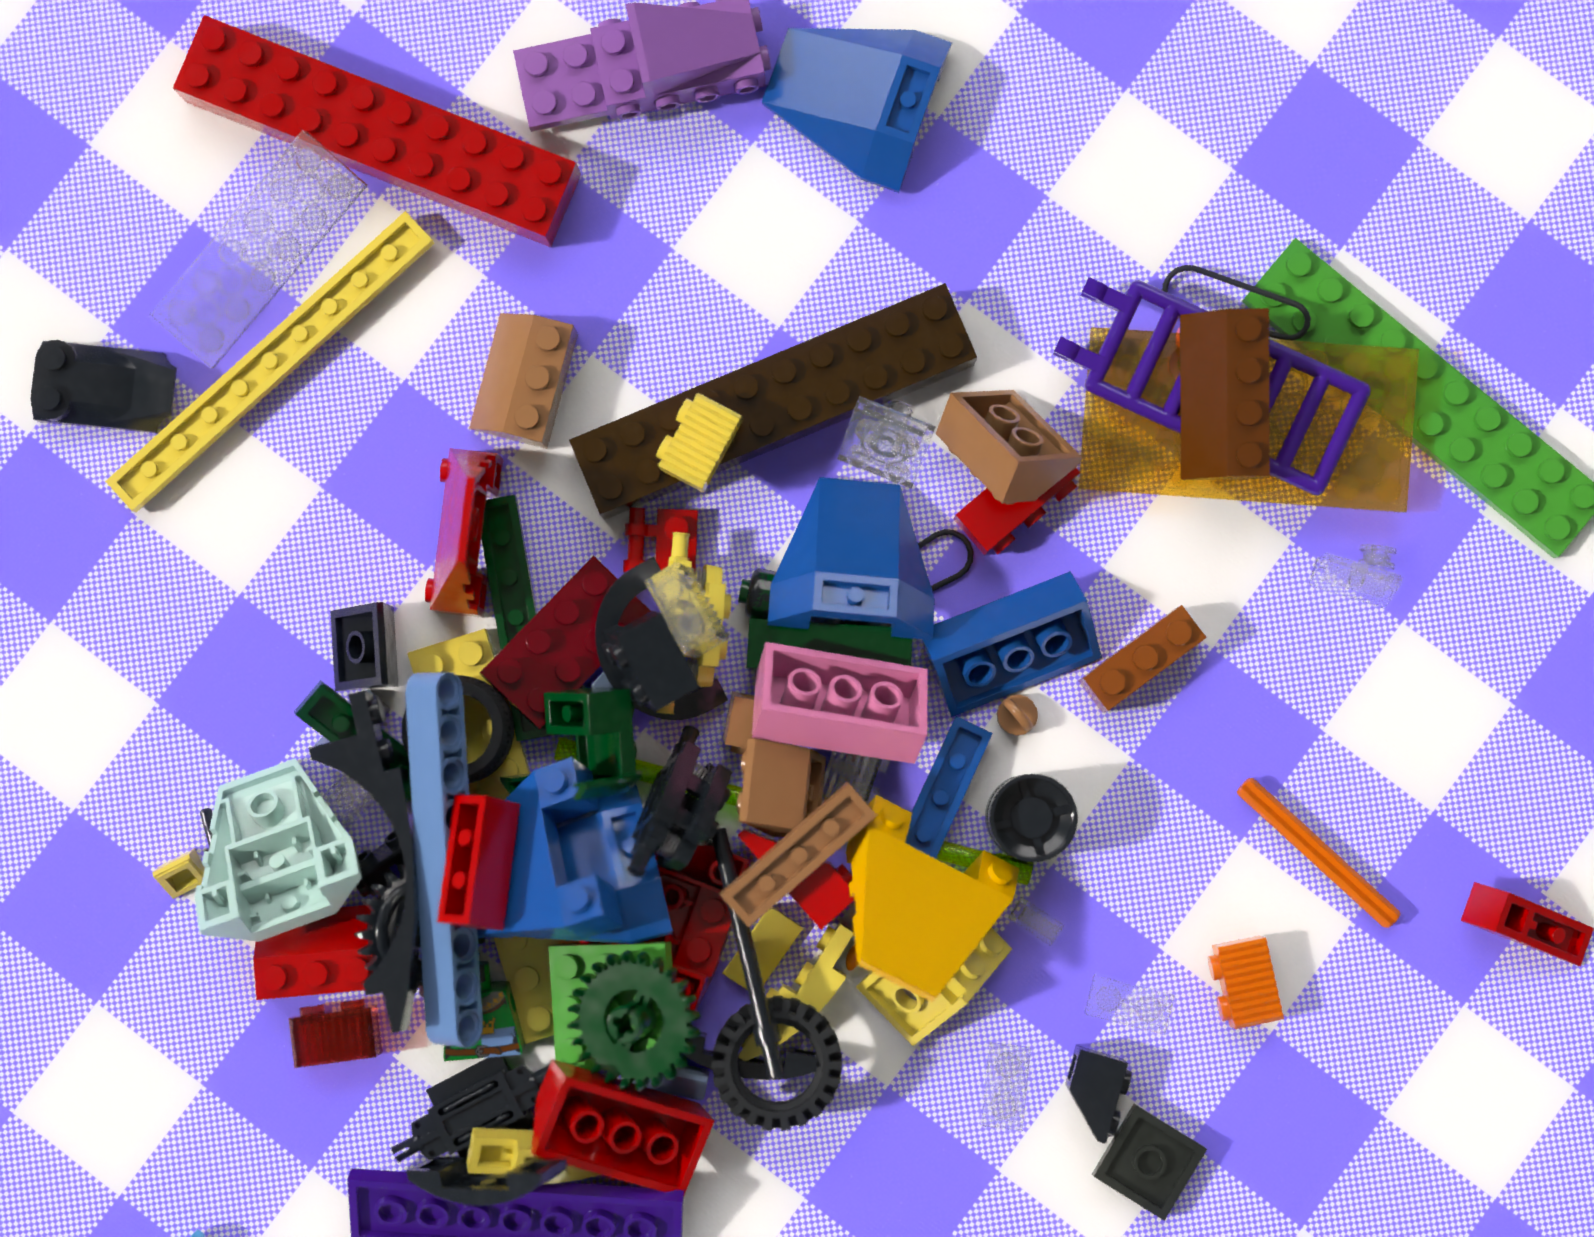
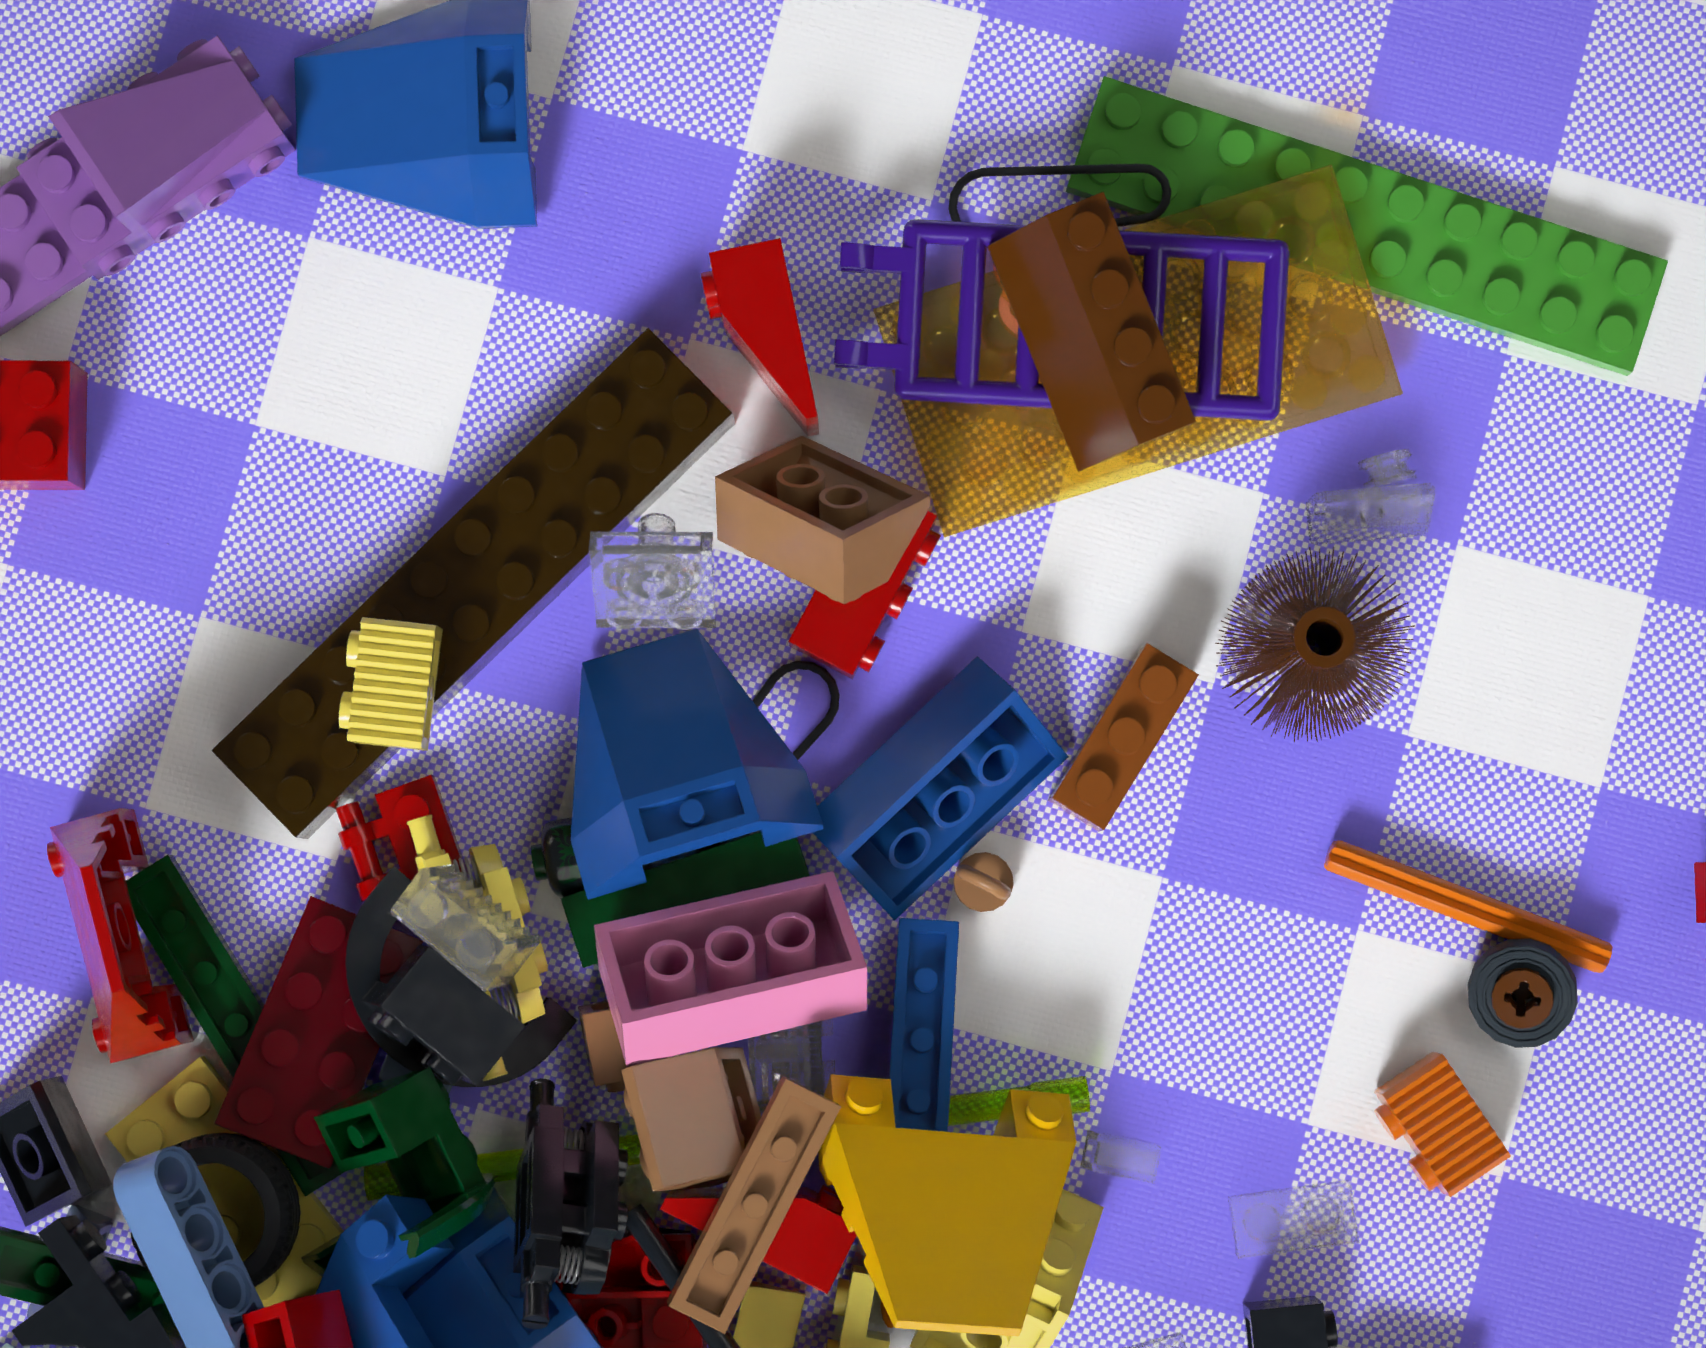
camera: 30 degrees left, 0 degrees up
medium nougat slope [469,313,578,449] -> none
black wheel [985,774,1078,862] -> none
none -> red slope [700,238,819,437]
none -> reddish brown piece [1215,547,1416,743]
none -> black wheel [1467,938,1578,1048]

